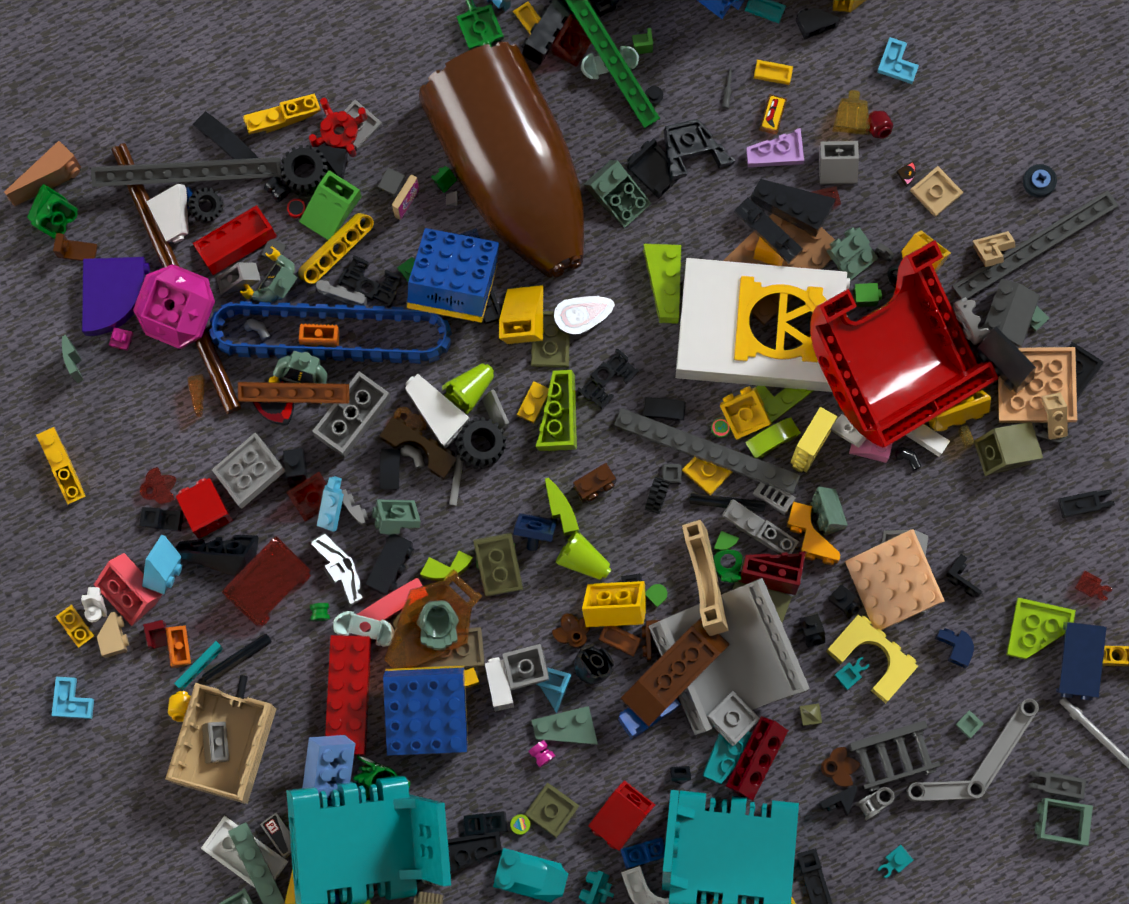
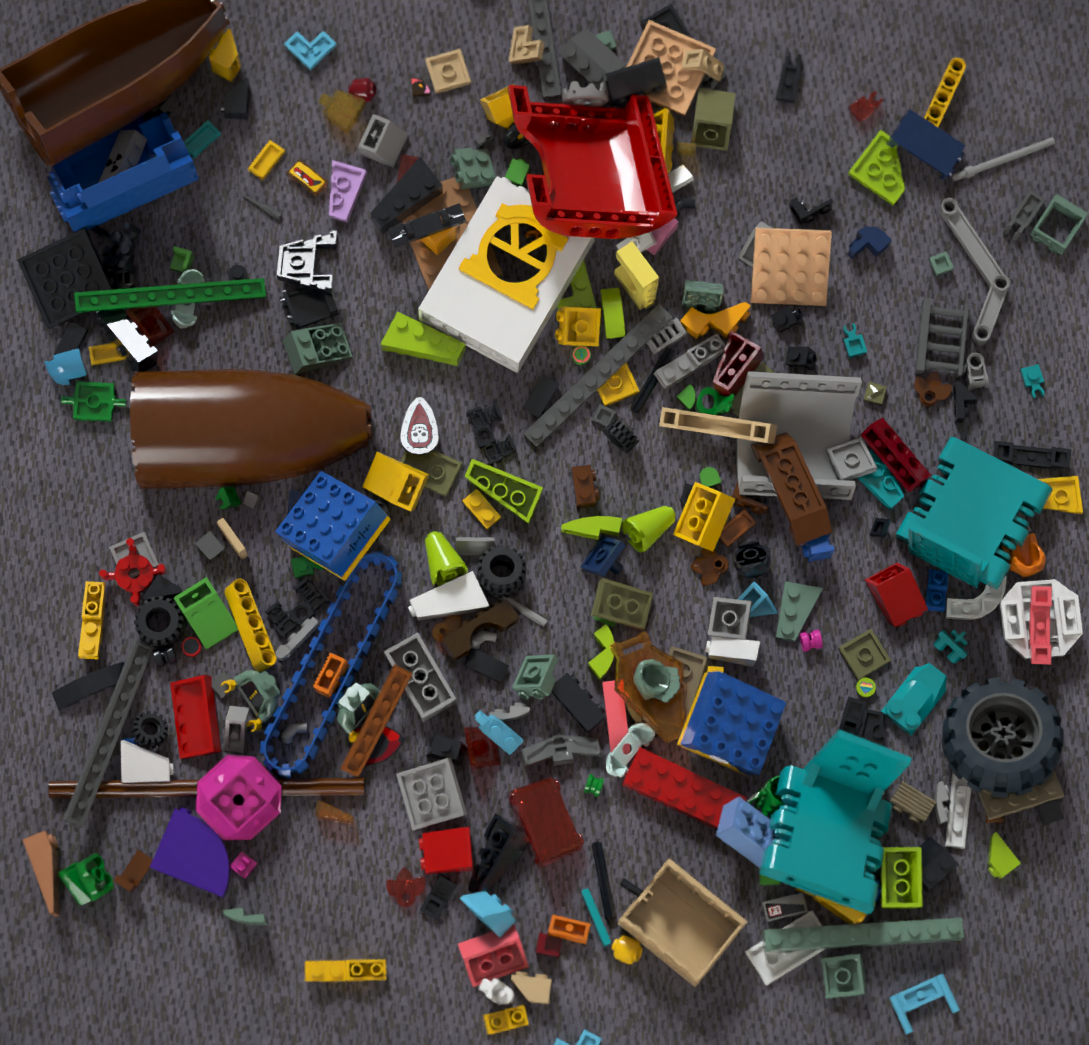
camera: 70 degrees left, 0 degrees up
light grey slope [202,722,229,764] -> none
light yellow arch [826,615,918,704] -> none

